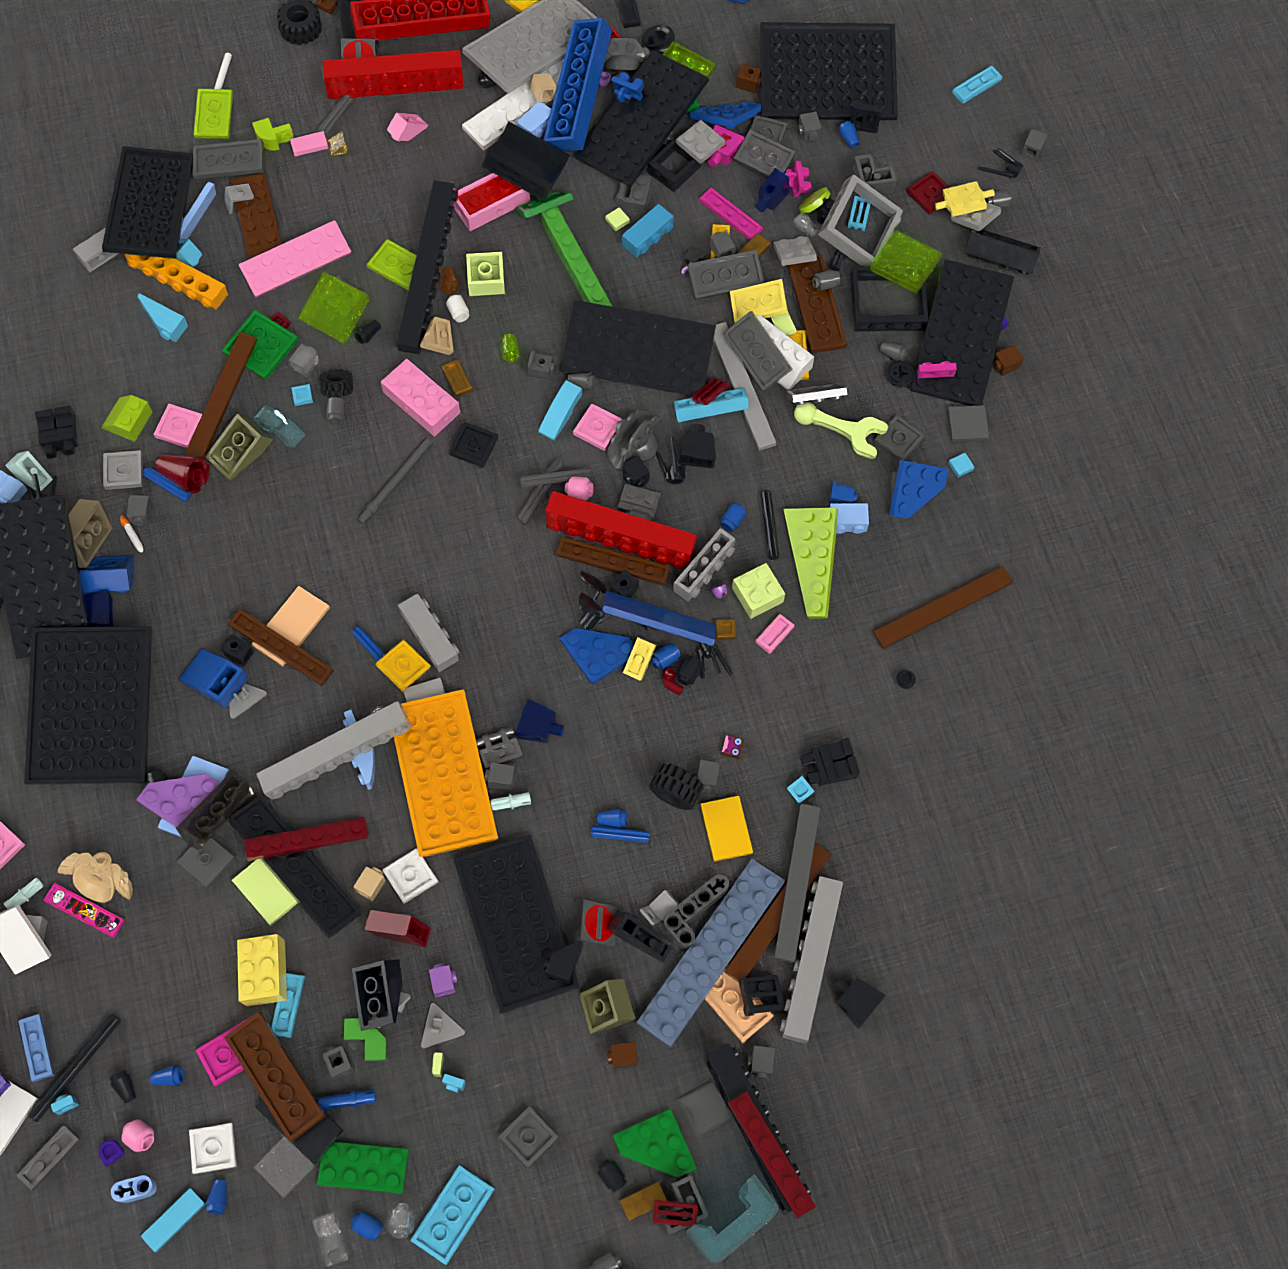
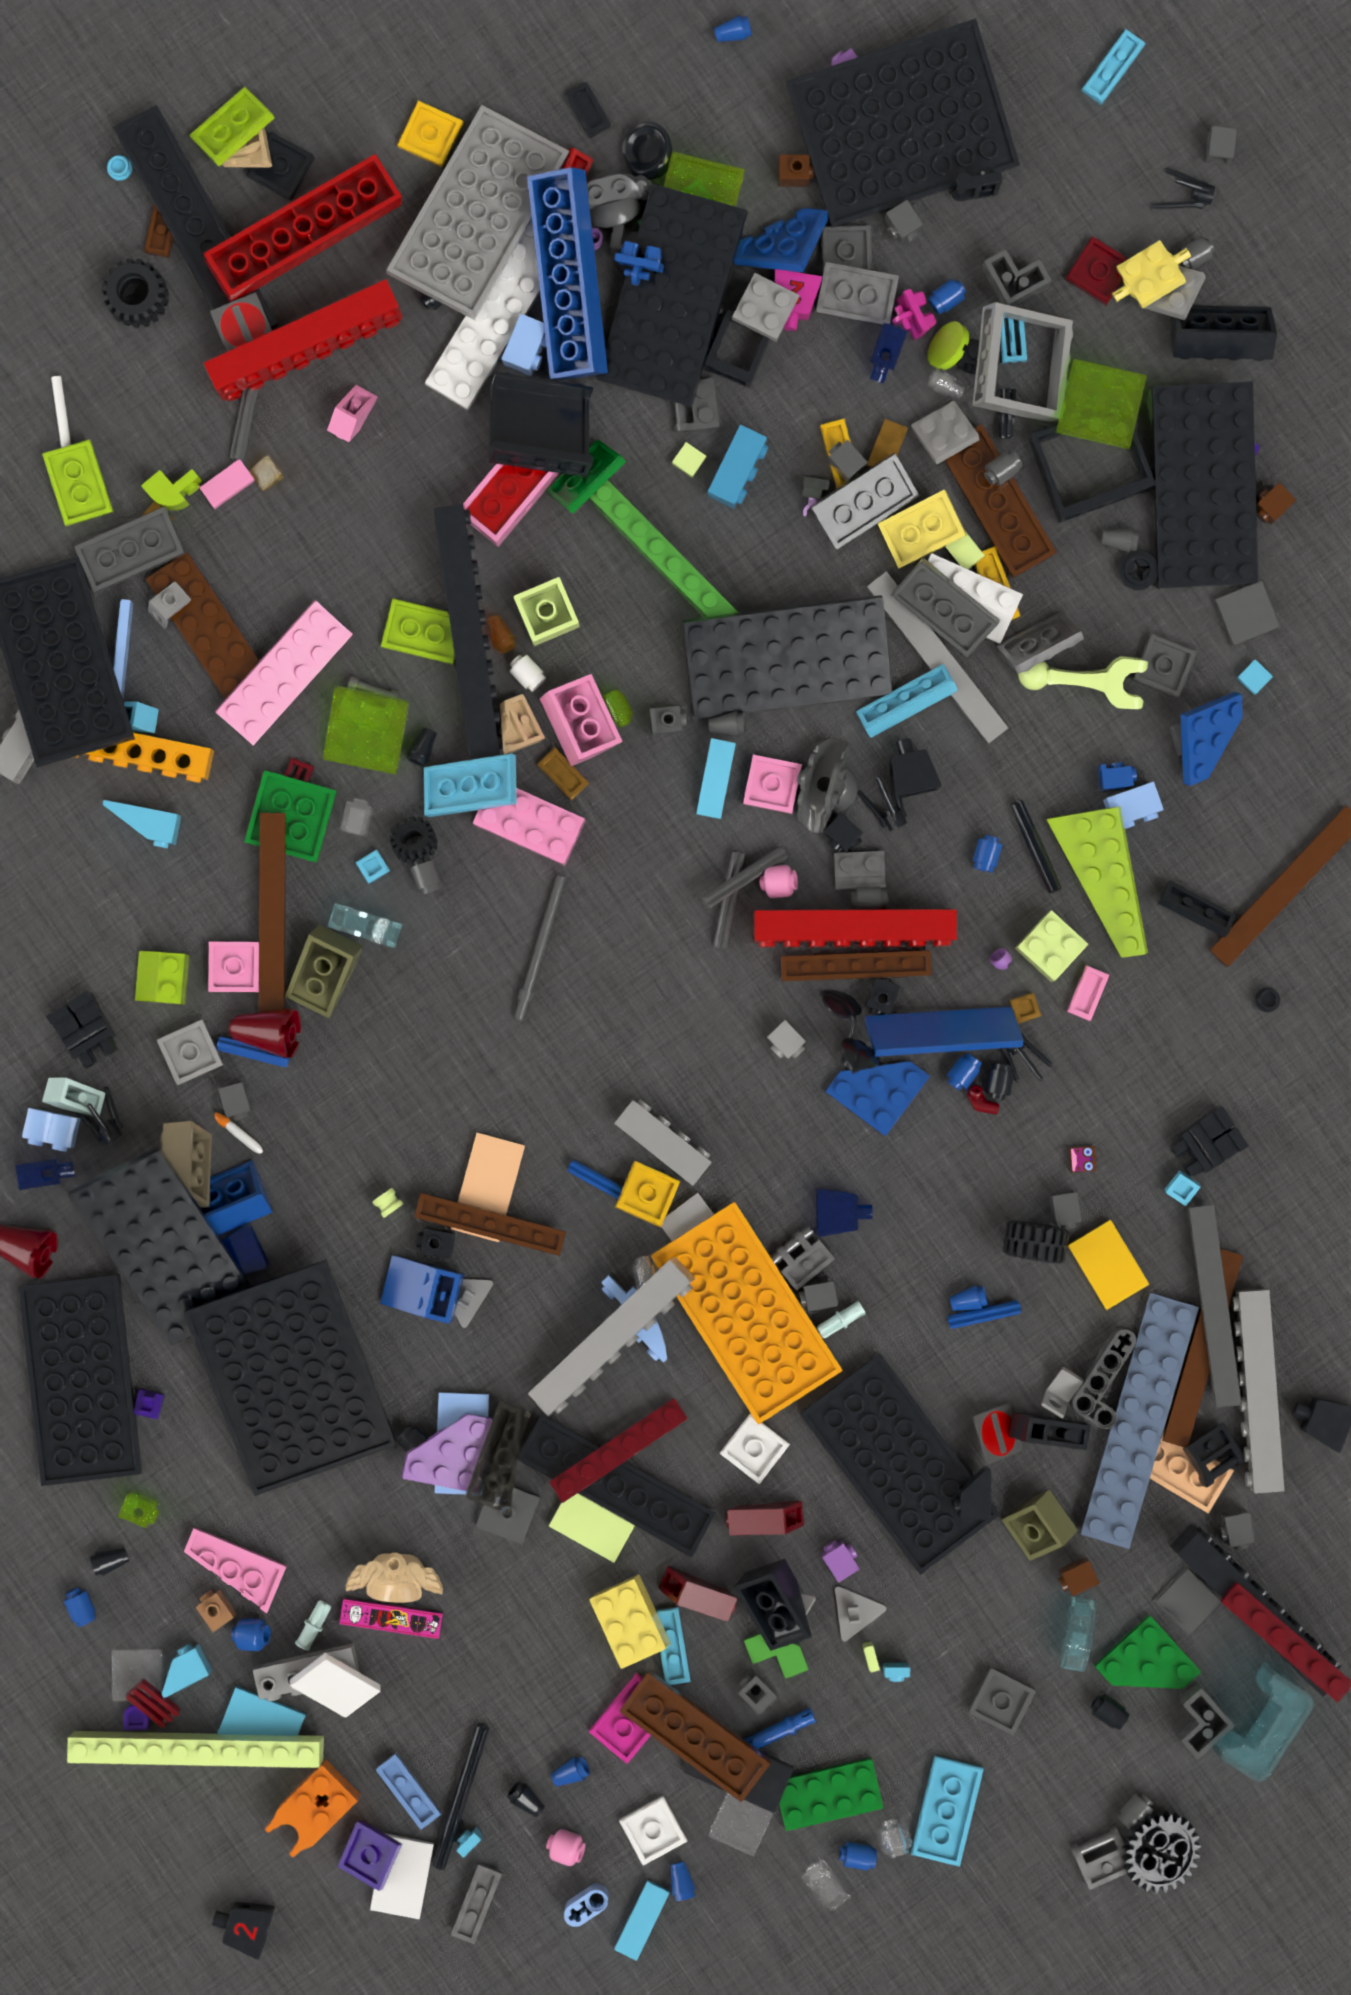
camera: 15 degrees left, 20 degrees up
dark purple tile [98,1140,126,1167] -> none
tan brick [353,866,386,901] -> none
black plate [449,422,498,468] -> none
tan brick [530,73,557,102] -> none
pearl gold tile [620,1182,667,1221] -> none
light yellow plate [623,637,656,680] -> none
dark red tile [652,1200,698,1228] -> none
light grey brick [673,528,735,602] -> none
dark red tile [692,378,729,405] -> none
dark pink tile [699,188,763,240] -> none
blue cone [839,121,860,148] -> none
dark pink plate [917,361,957,378] -> none
none -> yellowish green wheel [372,1188,404,1218]
none -> medium azure tile [424,753,517,817]
none -> bright pink slope [540,674,622,766]
none -> slope [658,1566,738,1622]
none -> light grey brick [766,1020,806,1059]
none -> blue brick [928,279,966,315]
none -> clear light blue brick [1060,1597,1097,1672]
none -> black plate [1158,881,1236,938]

